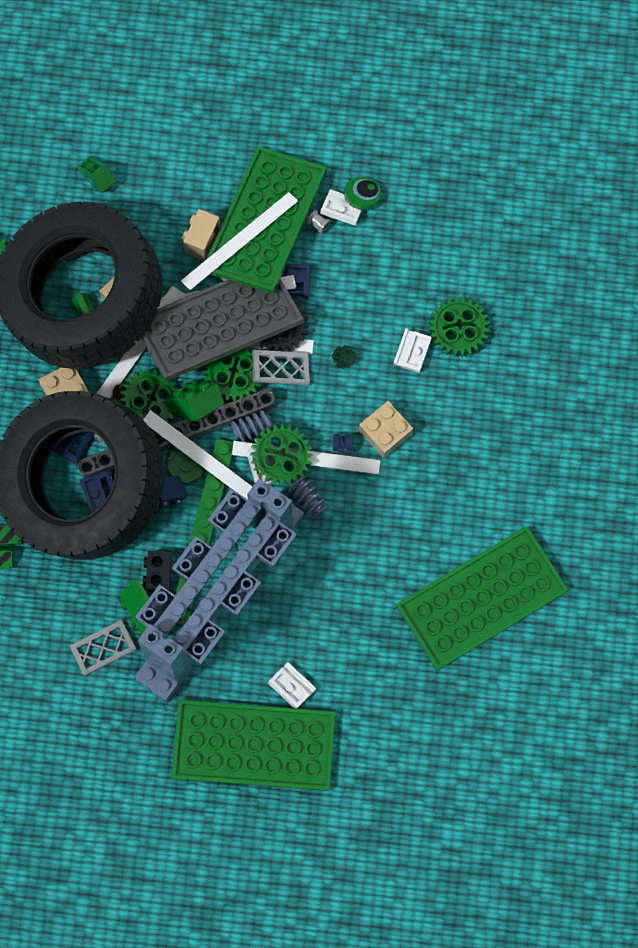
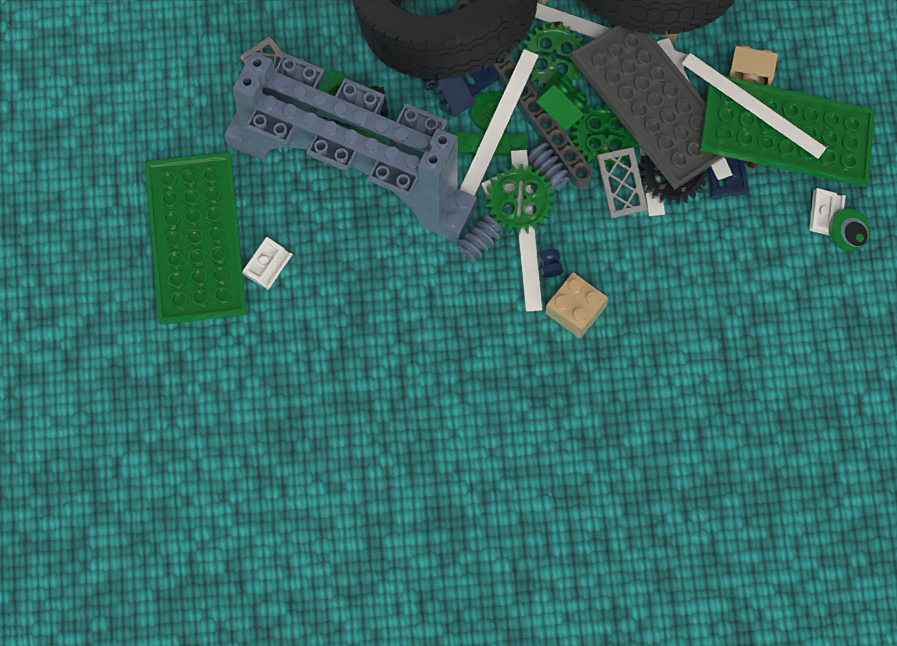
camera: 80 degrees right, 5 degrees down
light grey bush [306,210,331,234] -> none
clear green gear [332,345,356,369] -> none
white plate [393,329,432,373] -> none
green plate [396,526,569,671] -> none
green gear [428,296,490,357] -> none

